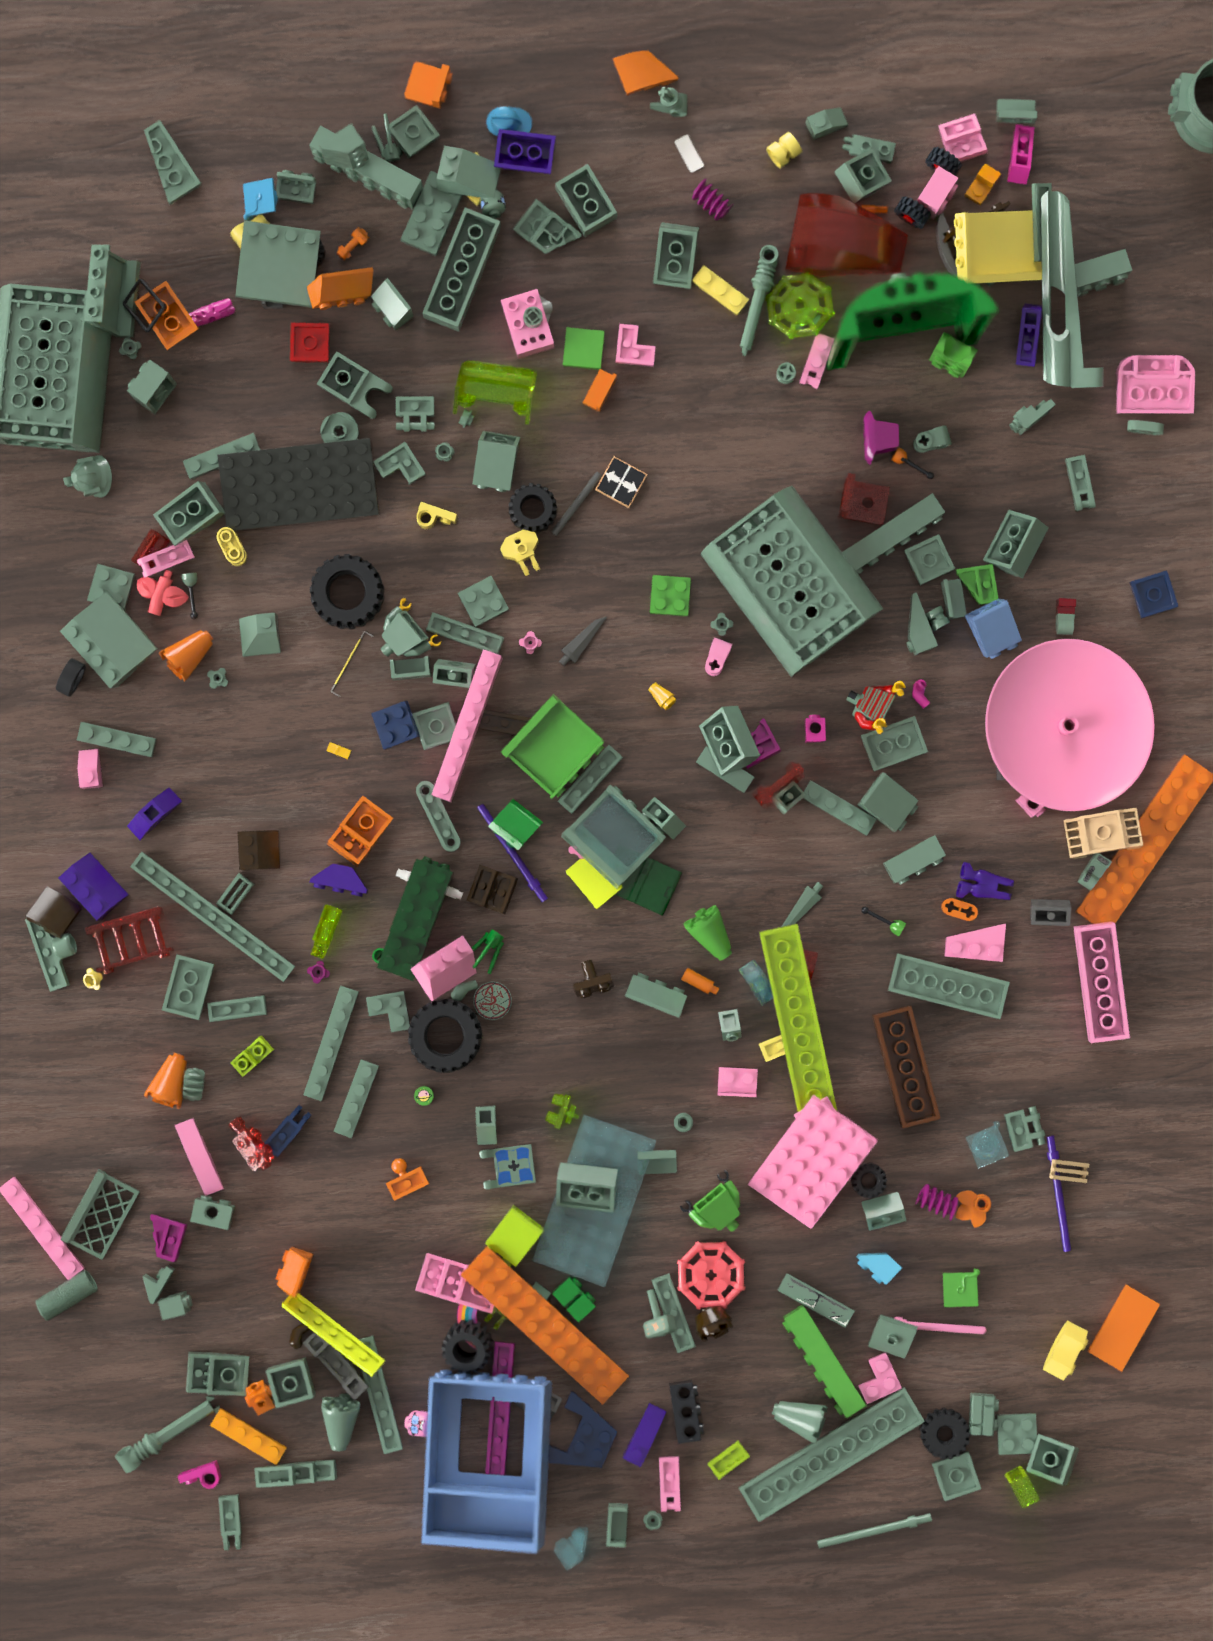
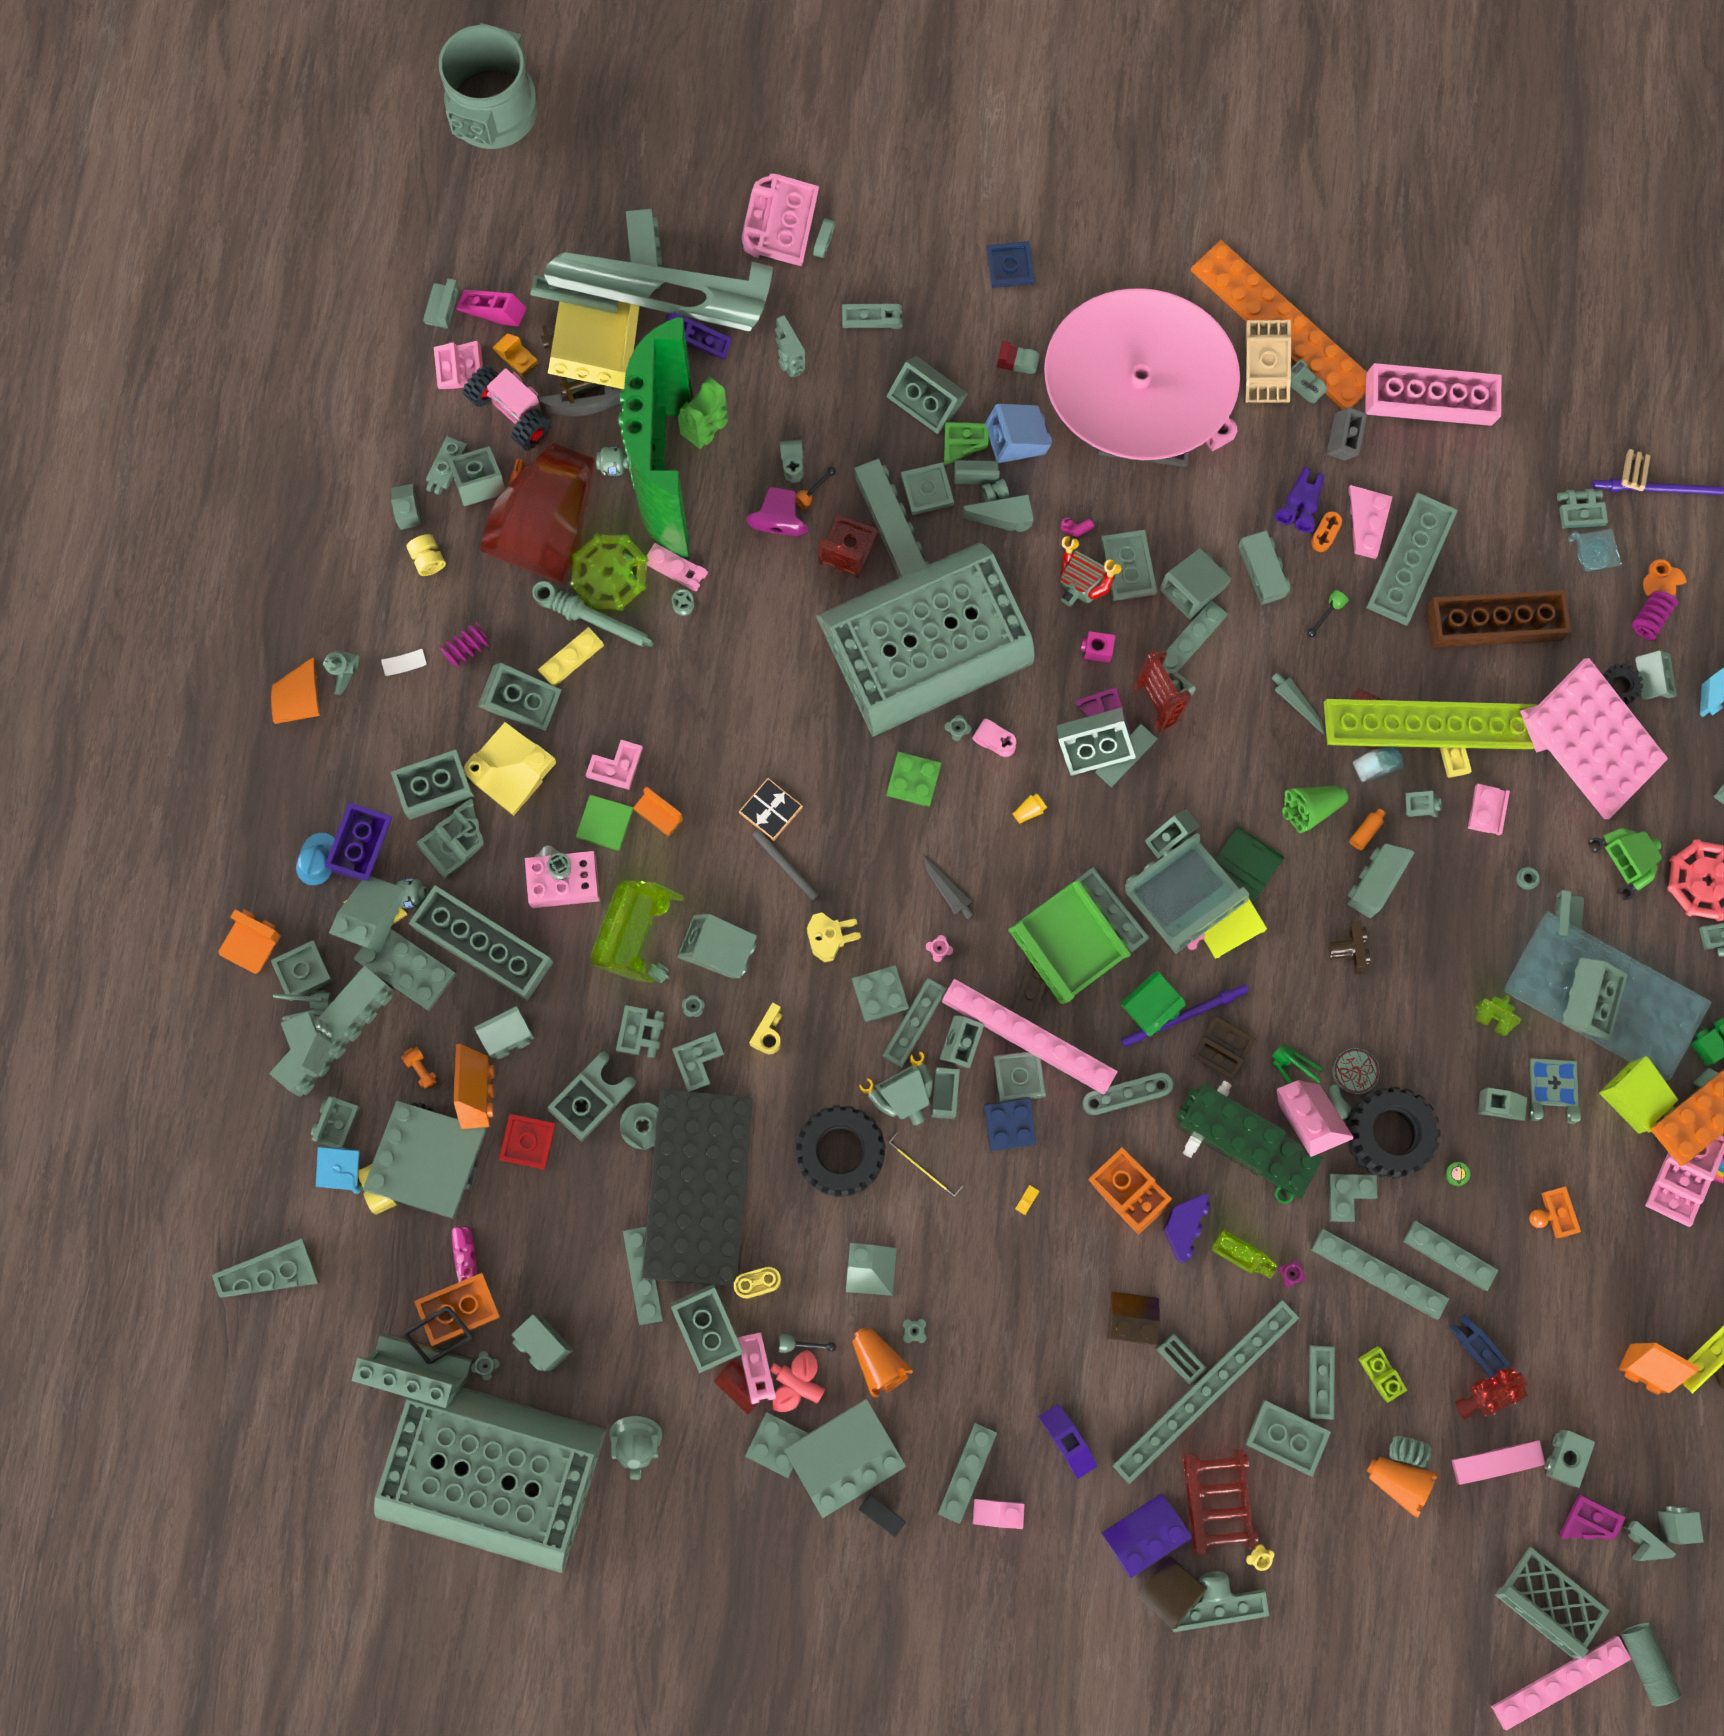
camera: 85 degrees left, 10 degrees down
black tyre [509,483,557,534] -> none
none -> light yellow slope [464,722,556,816]

